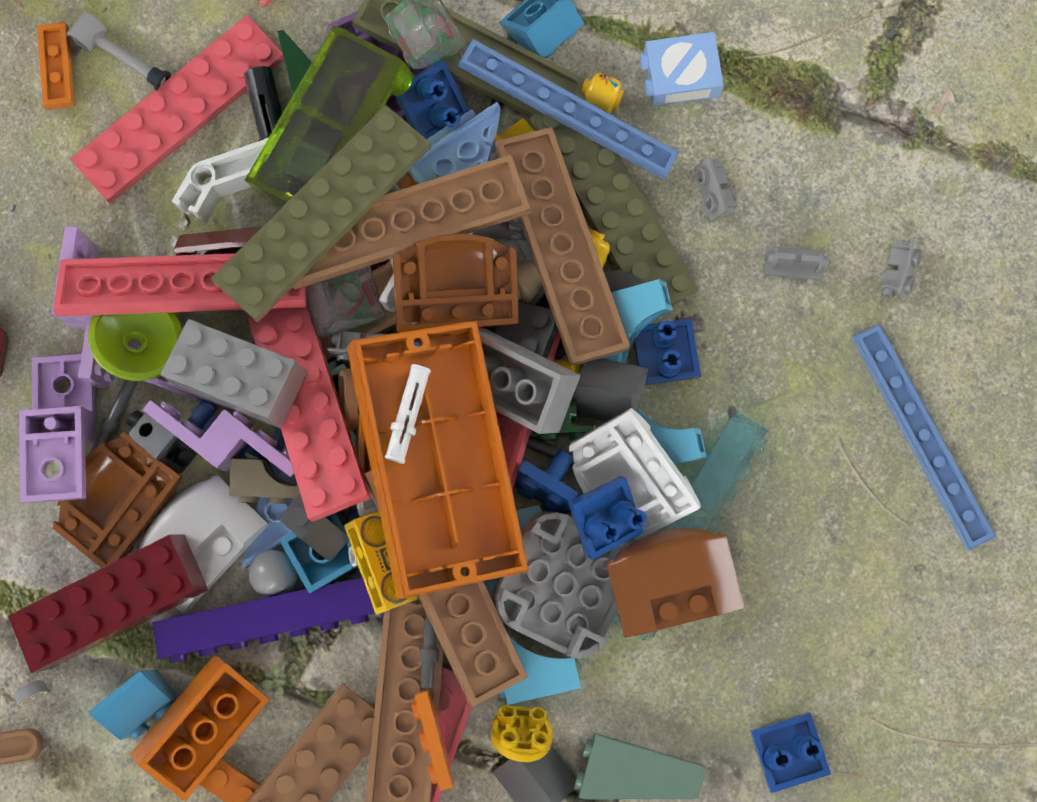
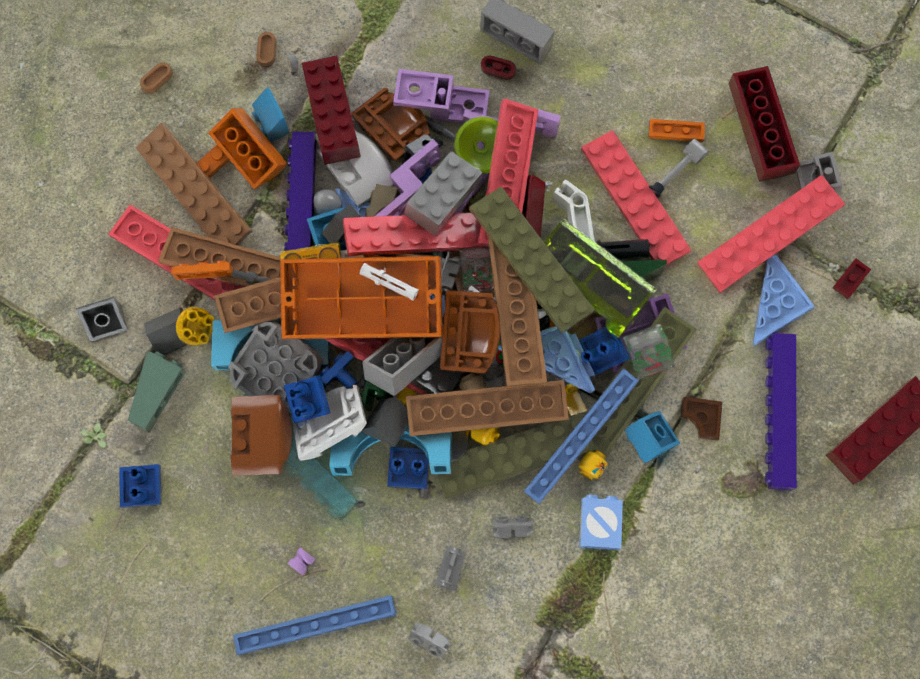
camera: 100 degrees right, 5 degrees down
none -> lavender wheel [287,548,316,575]

